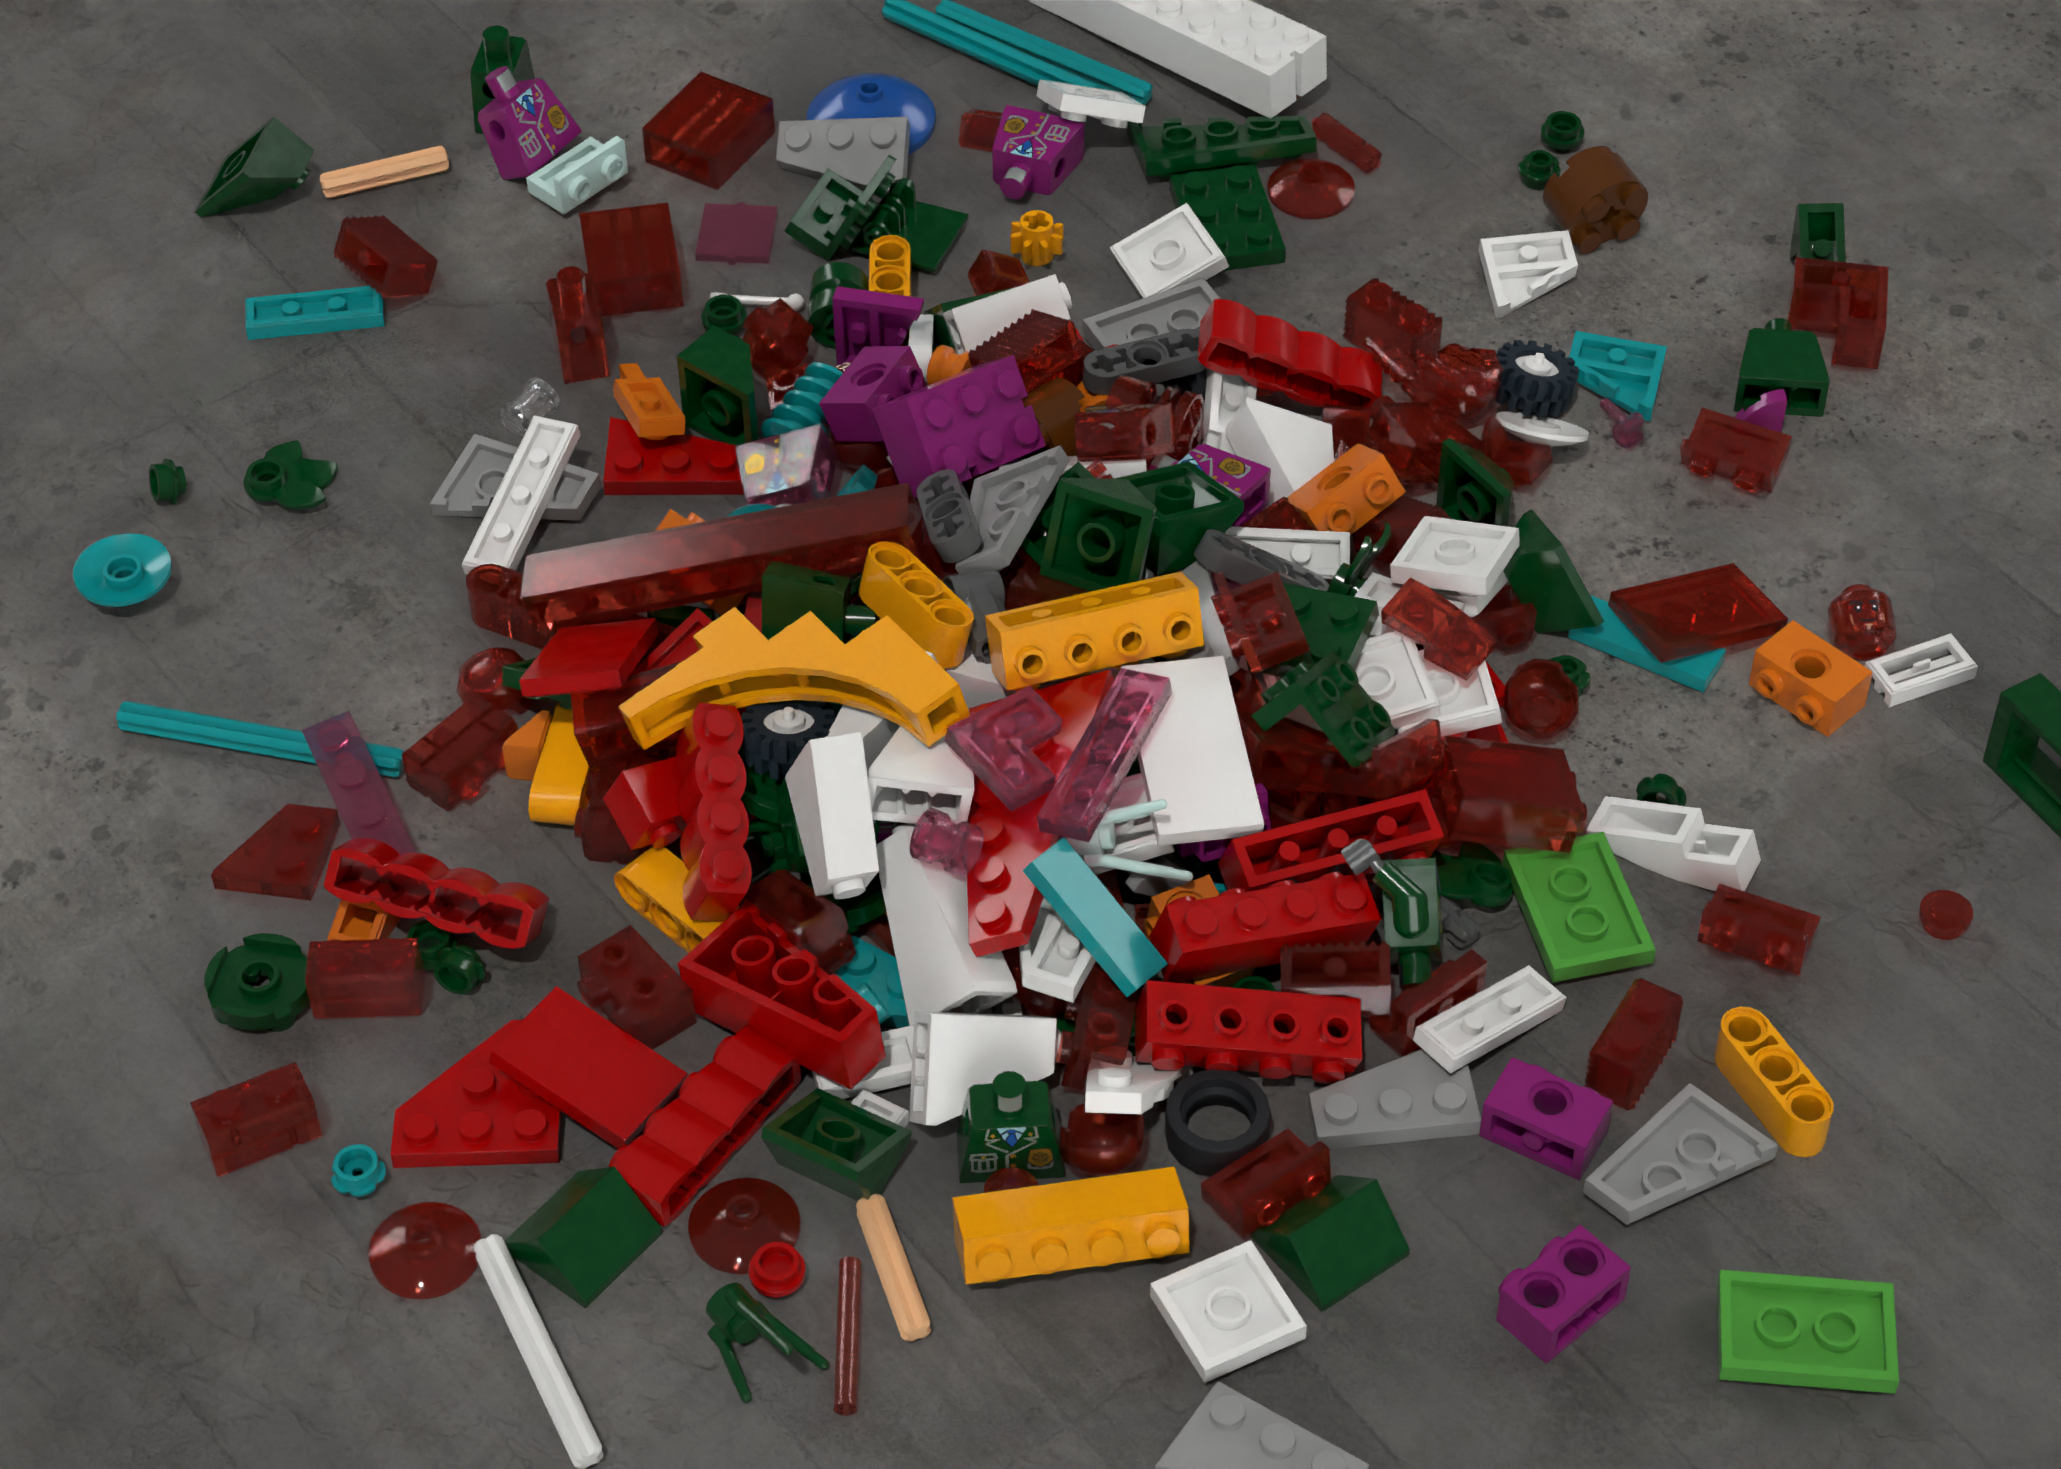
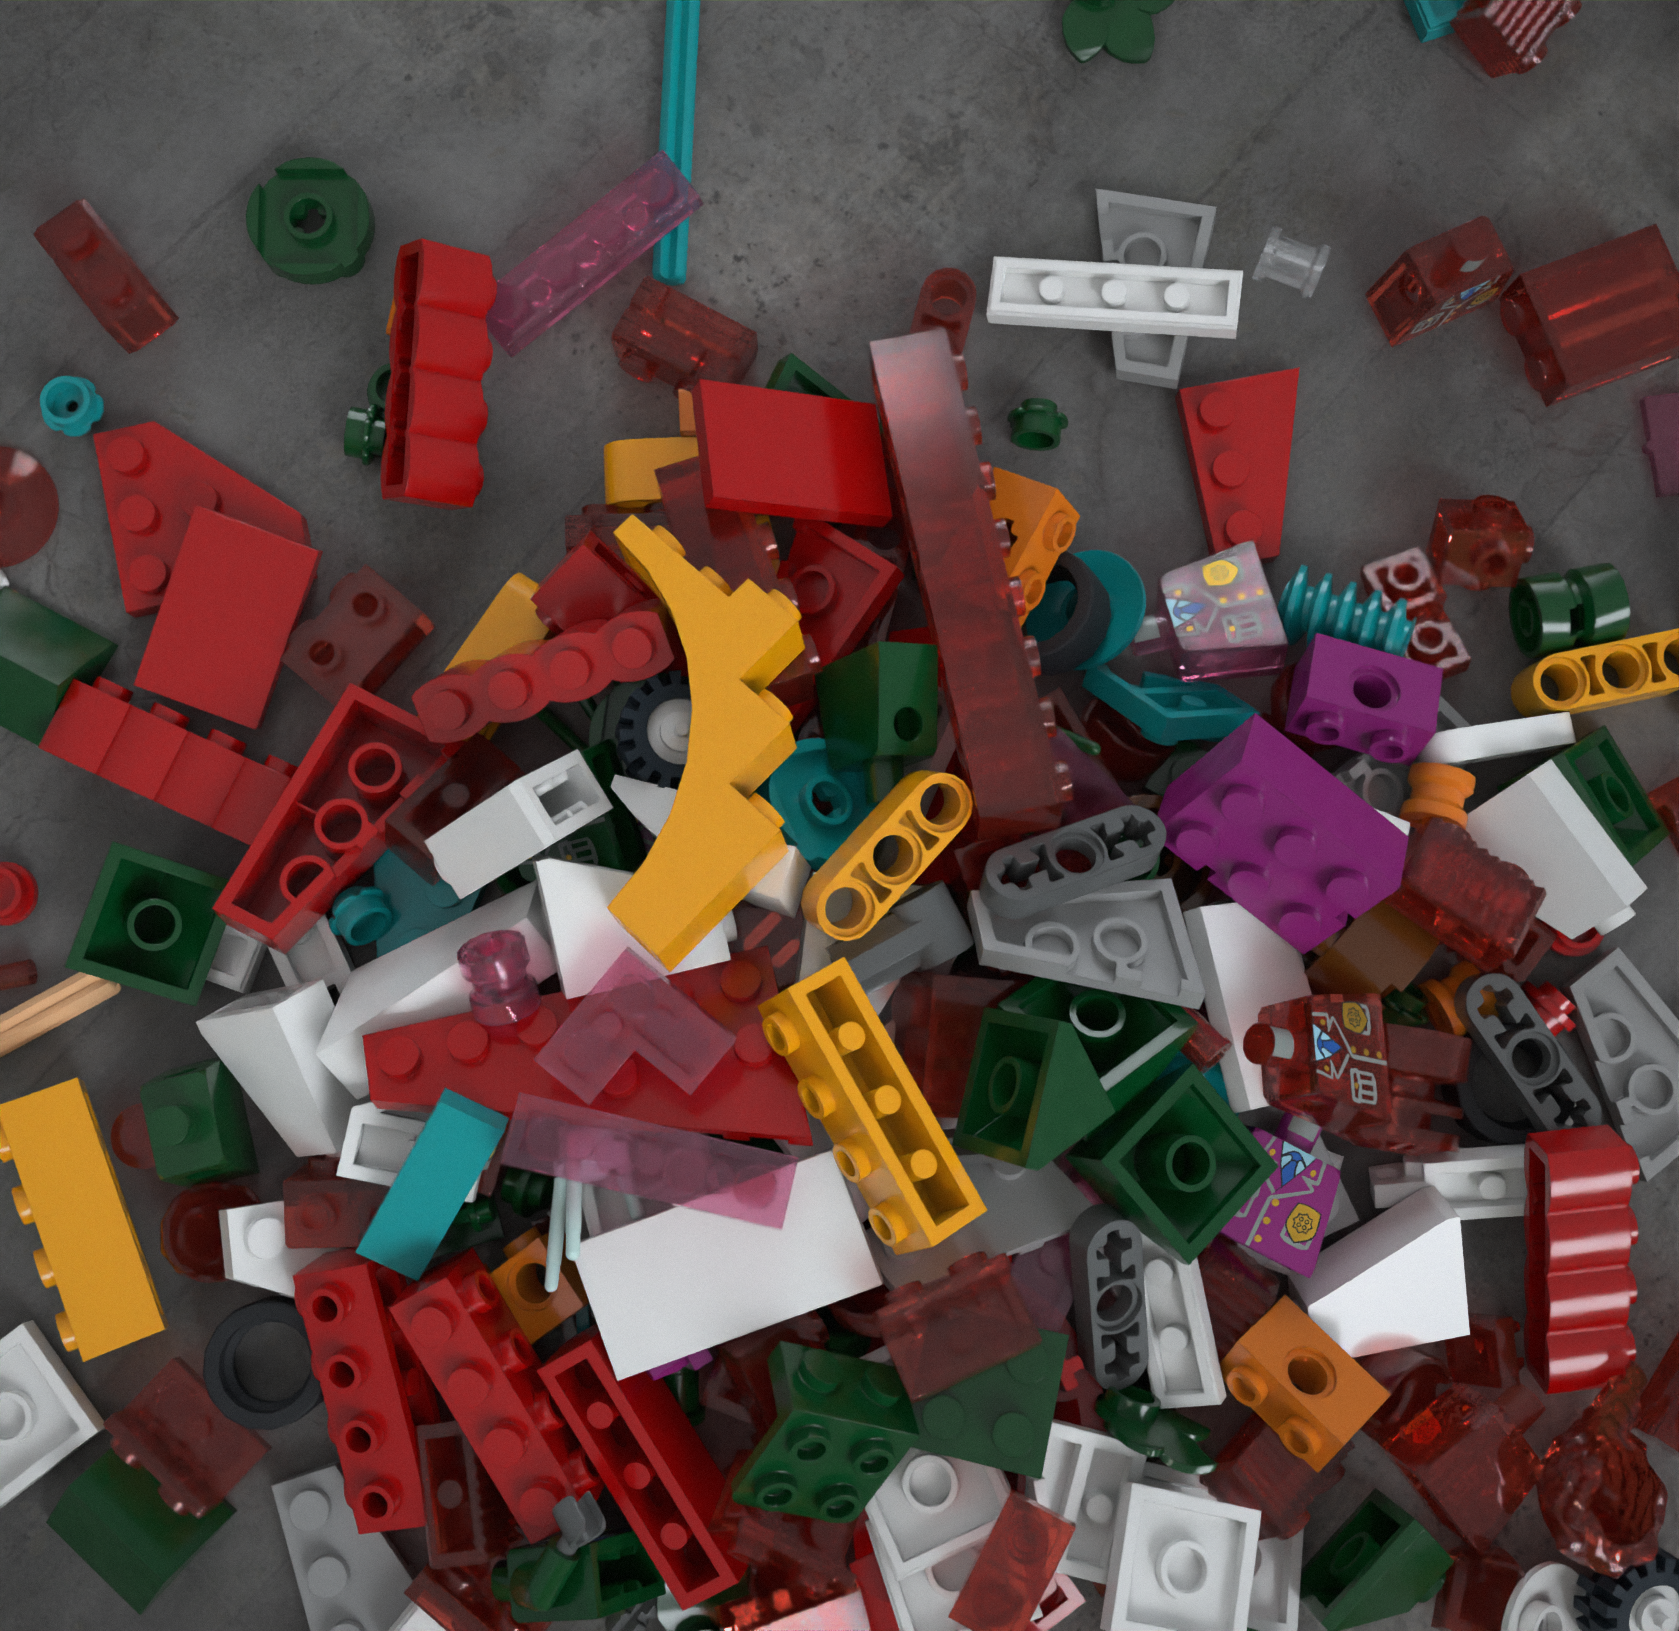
camera: 75 degrees right, 35 degrees up
clear red wing [211,803,340,901] -> none
clear red brick [305,938,425,1019] -> none
clear red hair [456,647,535,720] -> none
orange hinge [613,363,685,440] -> none
dark green slope [677,326,760,457] -> none
clear red dish [688,1178,801,1274] -> none
dark green plate [701,294,747,335] -> none
white hinge [710,292,804,311] -> none
magenta wing [832,286,924,369] -> none

